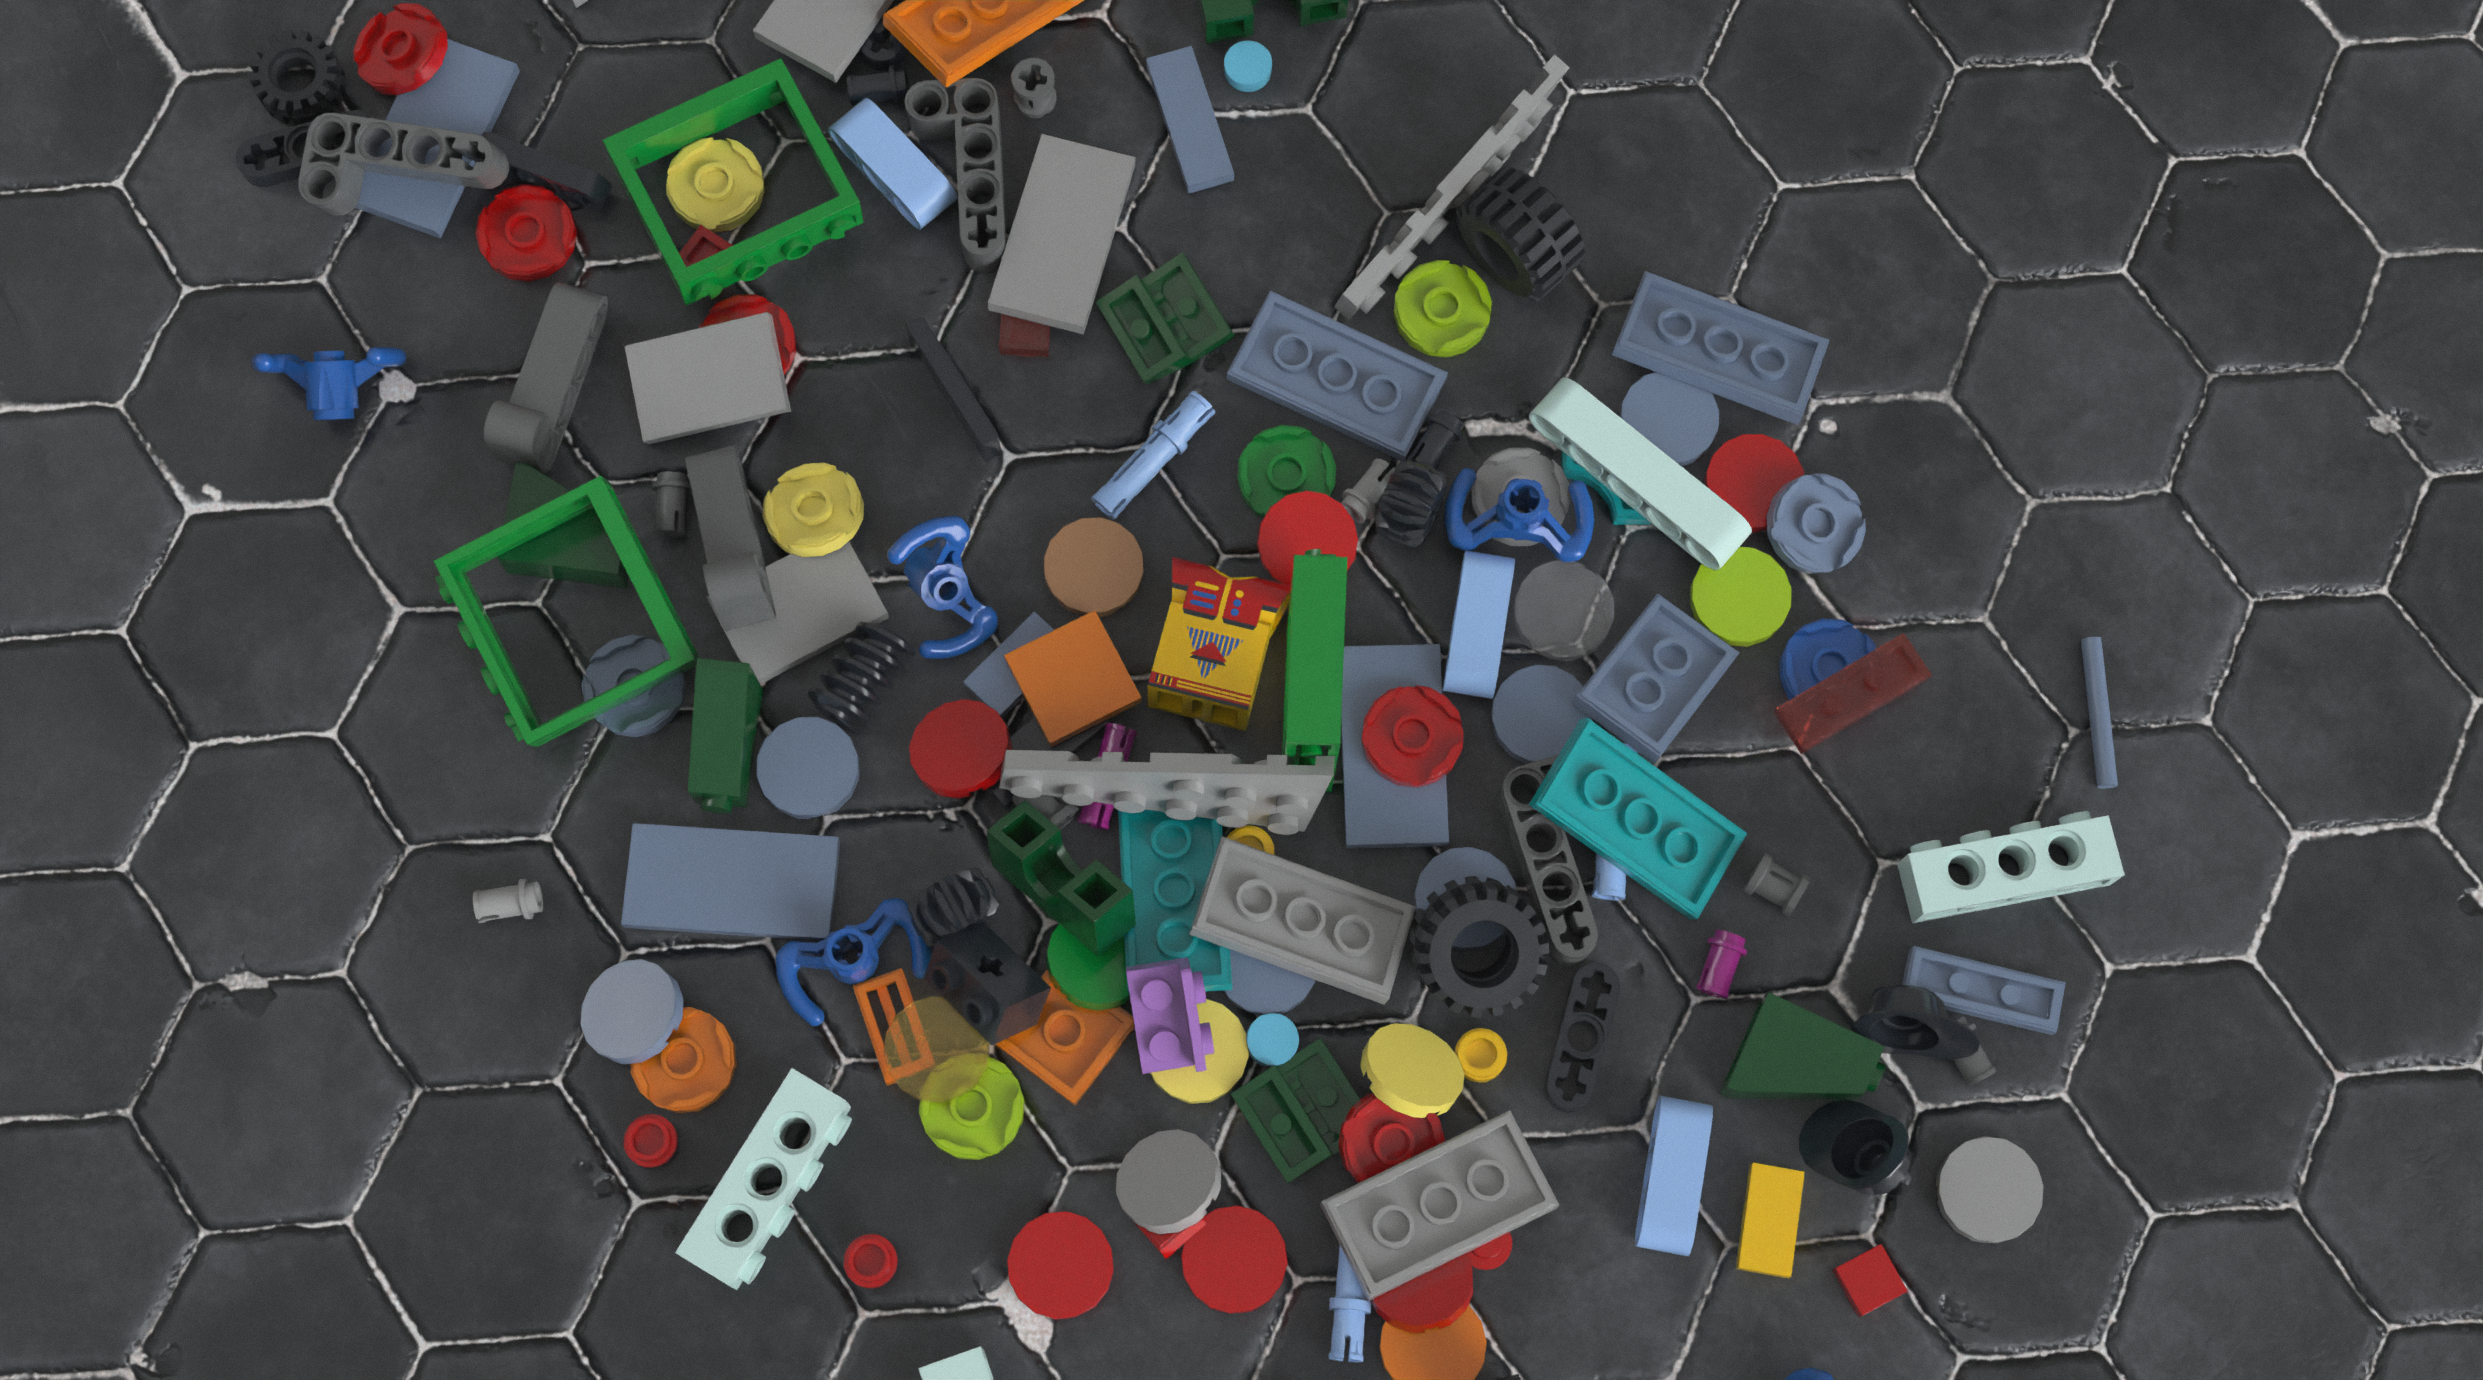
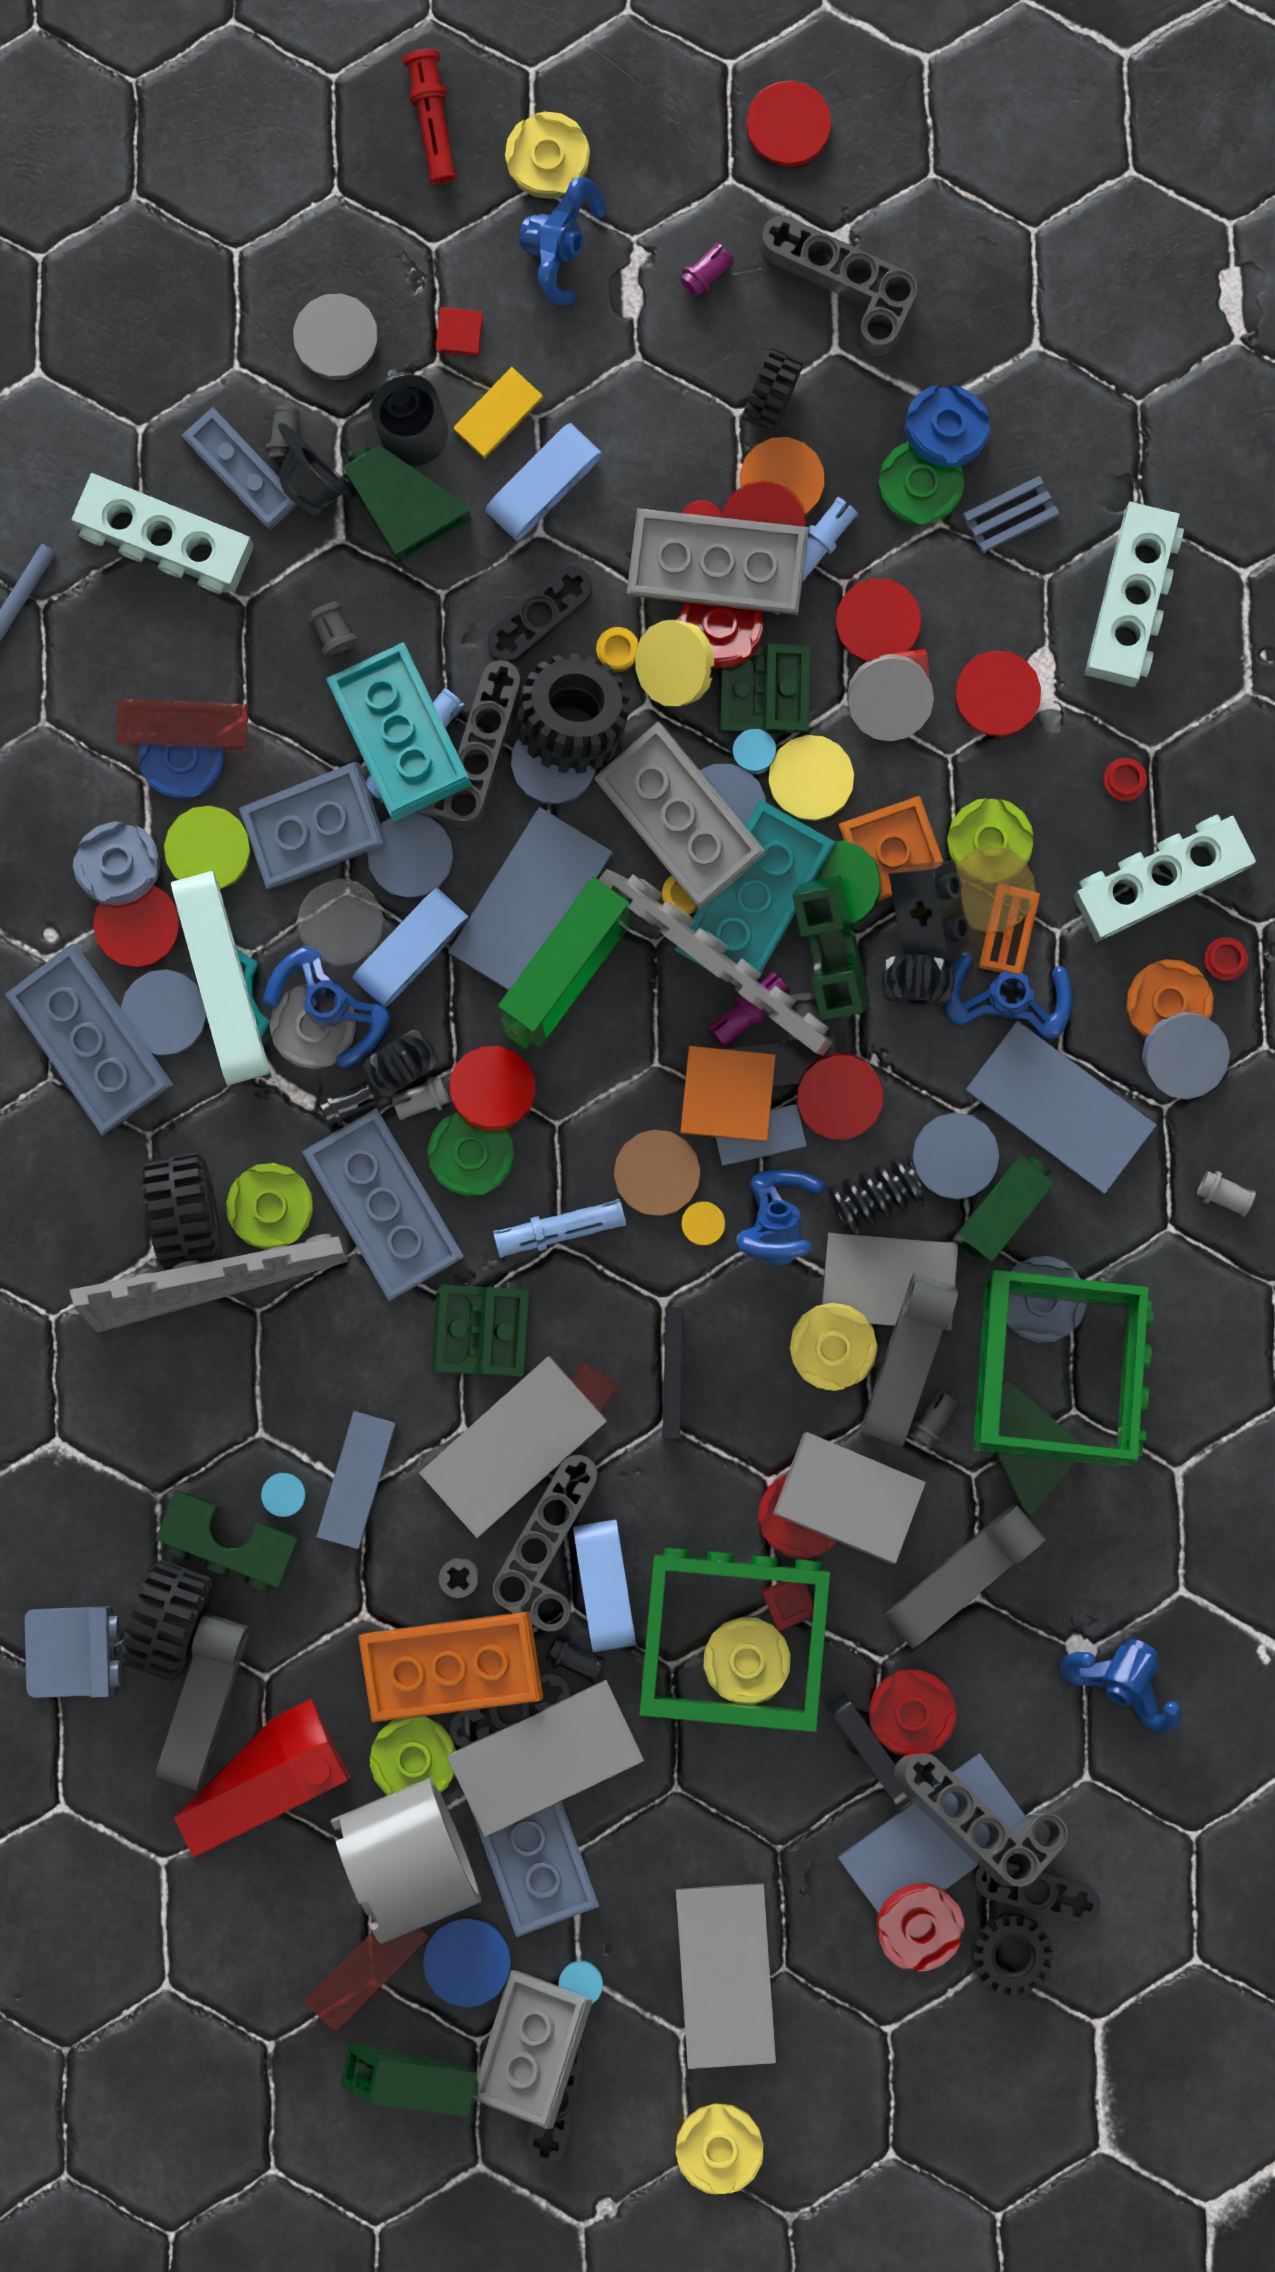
camera: 140 degrees left, 10 degrees up
medium lavender bracket [1125,957,1214,1074] -> none
piece [1148,556,1291,731] -> none
red tile [1361,685,1464,788] -> none
magenta pin [1695,930,1747,999] -> none
none -> yellow tile [682,1202,725,1246]

